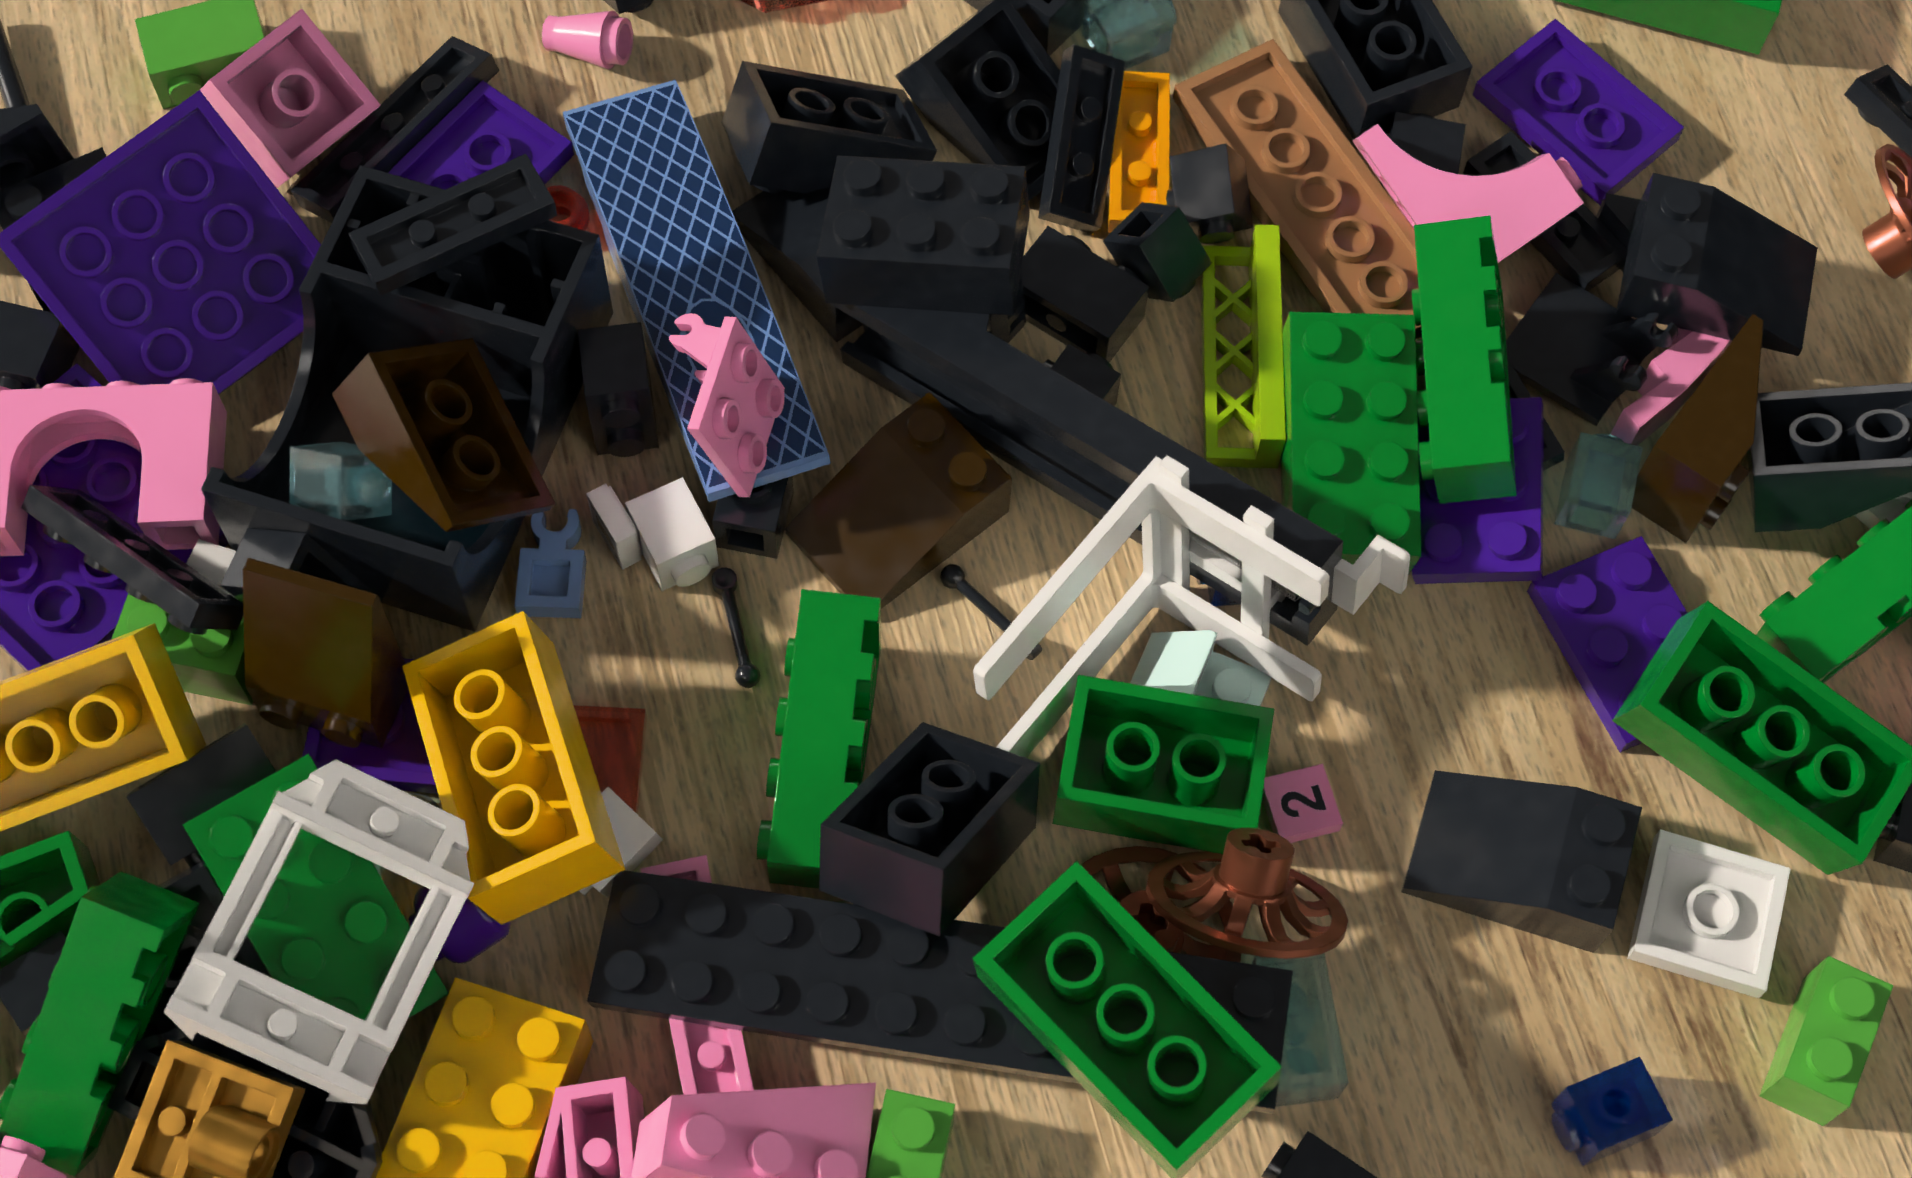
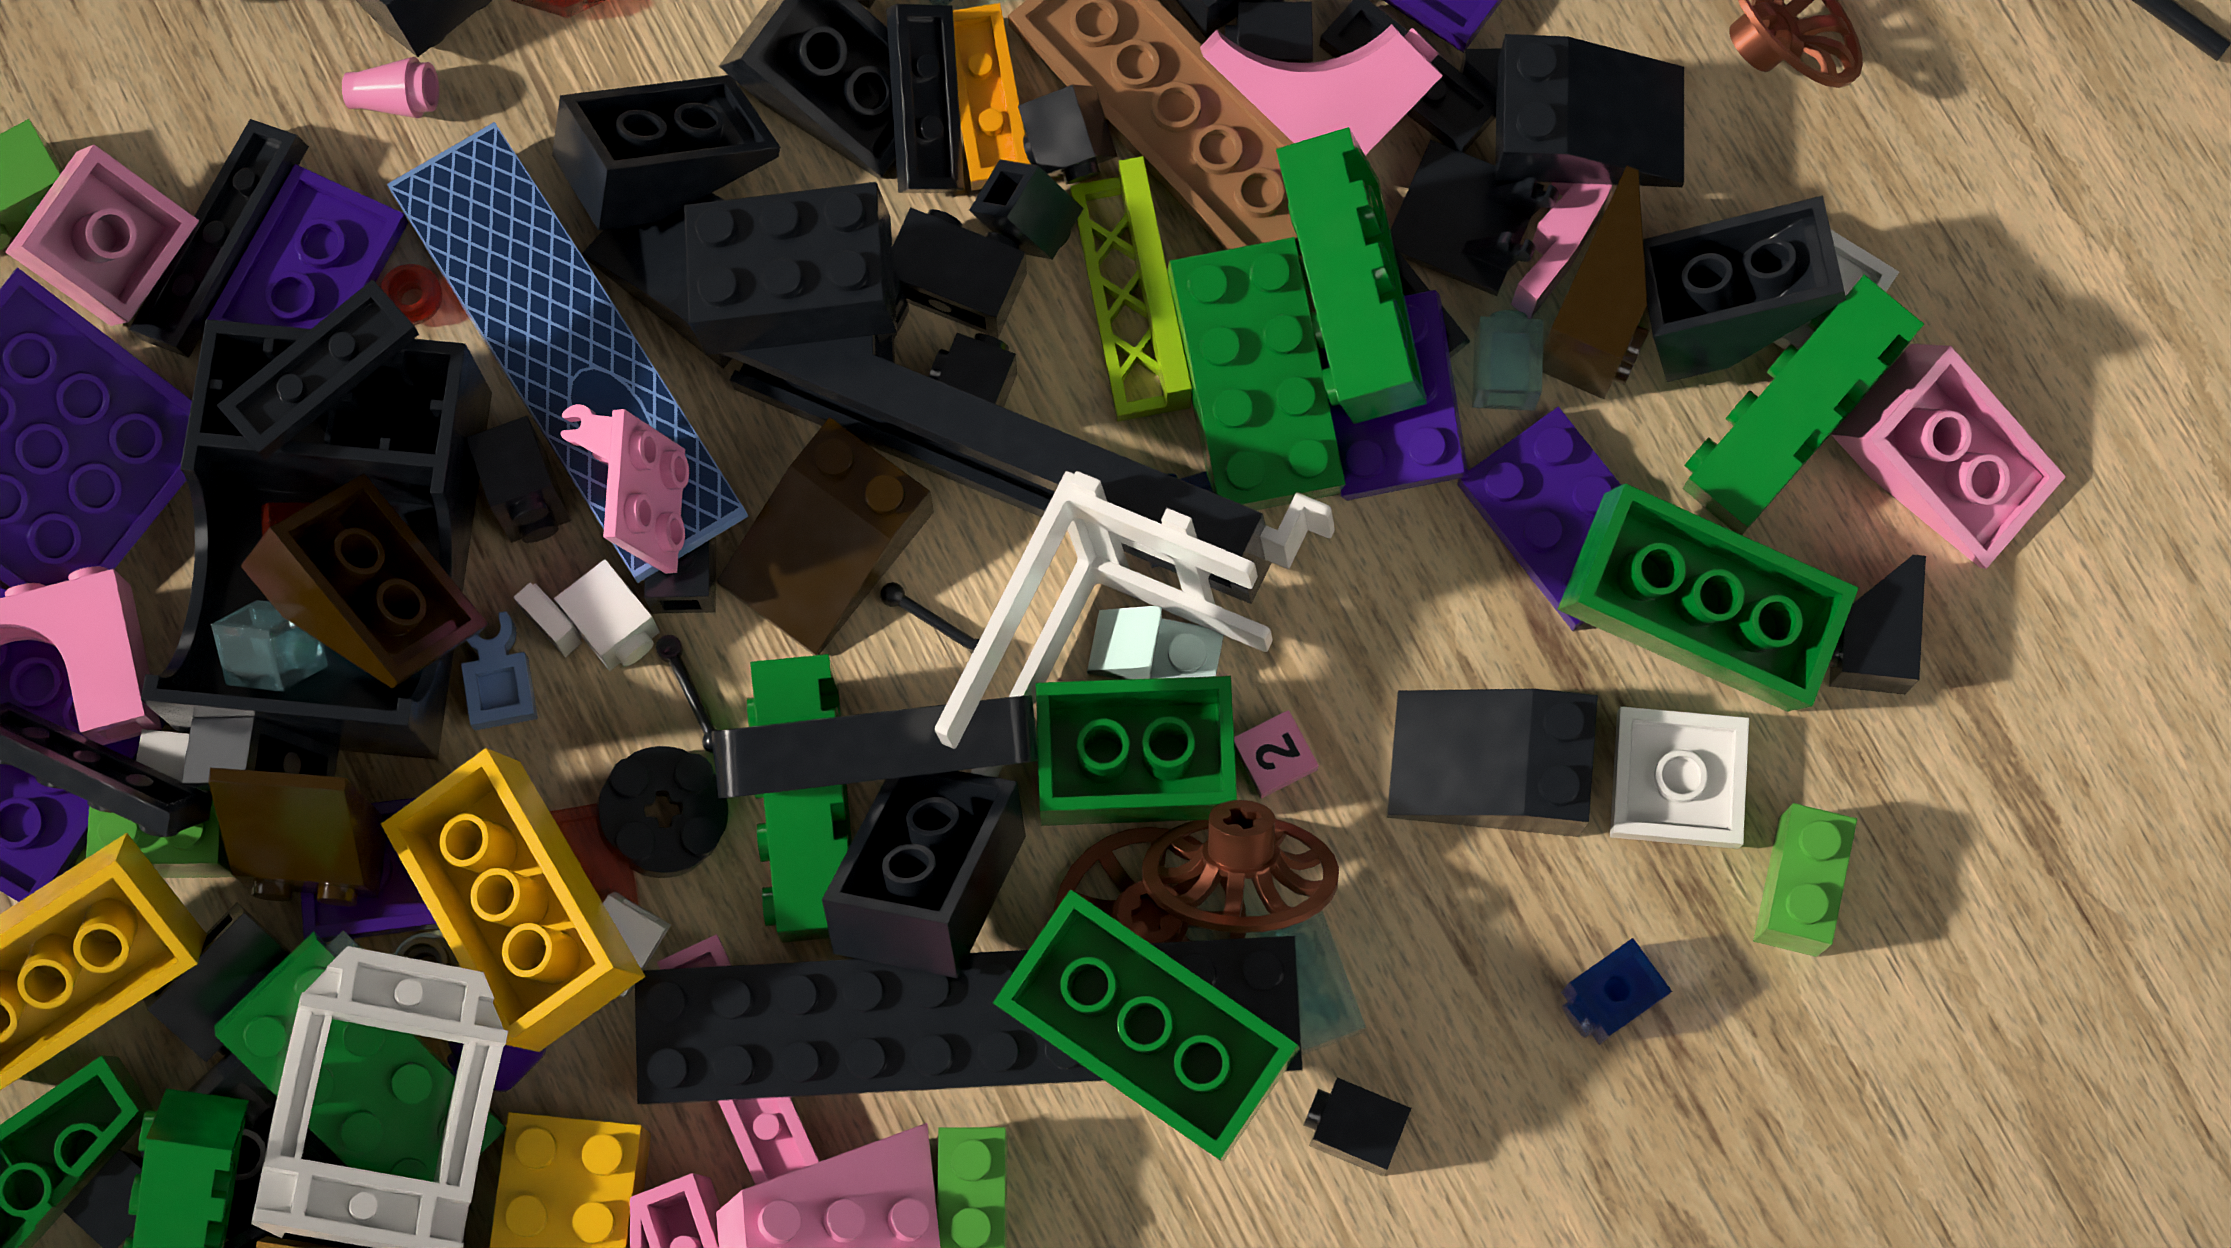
camera: 10 degrees left, 10 degrees up
none -> black plate [596,746,728,878]
none -> black beam [711,695,1039,798]

